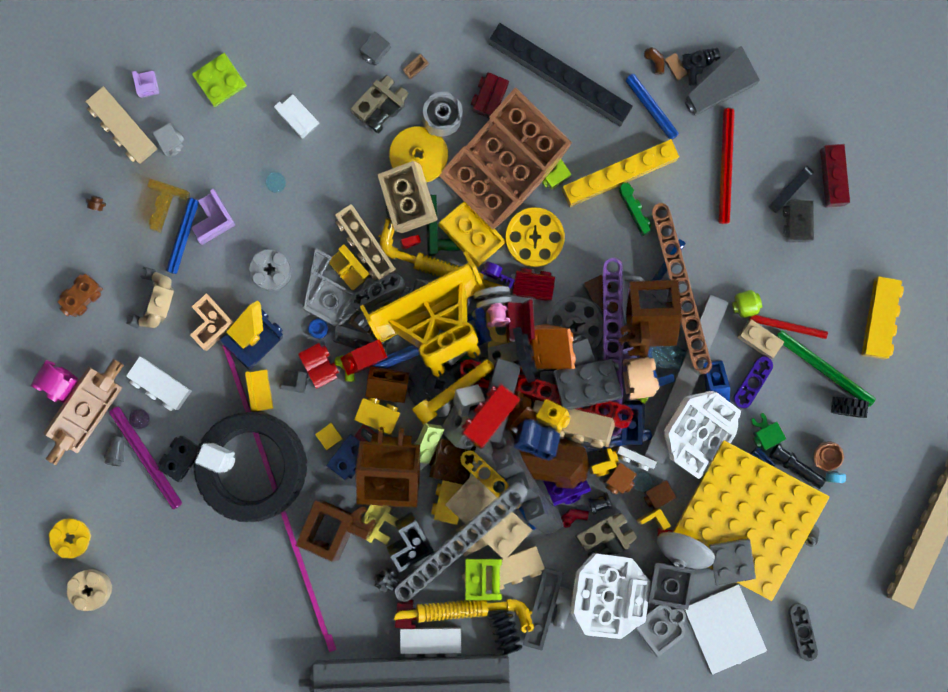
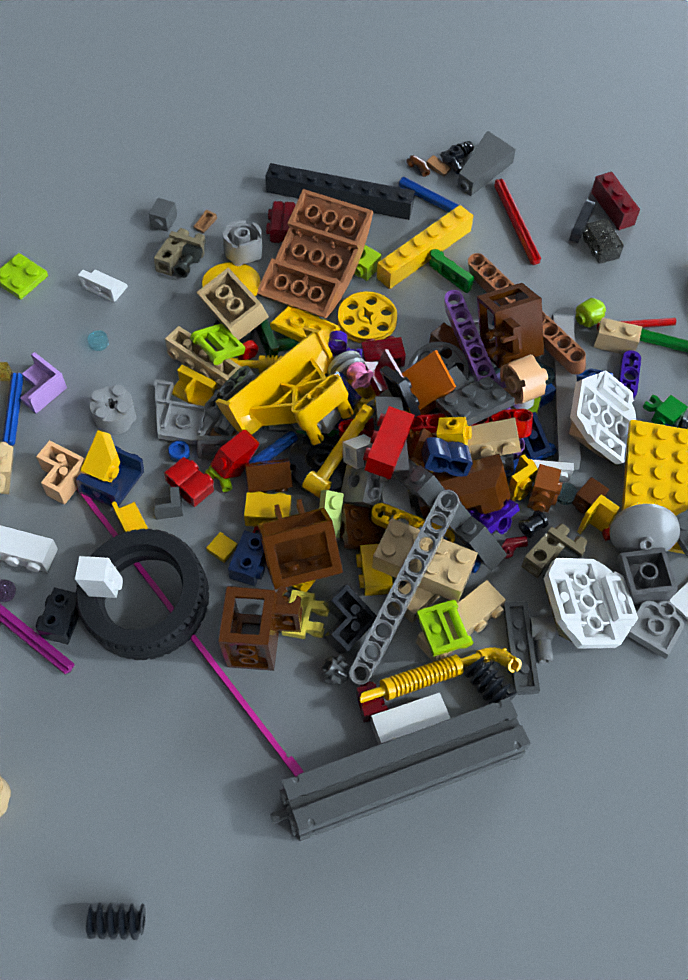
camera: 15 degrees left, 25 degrees down
none -> lime plate [190,323,245,365]

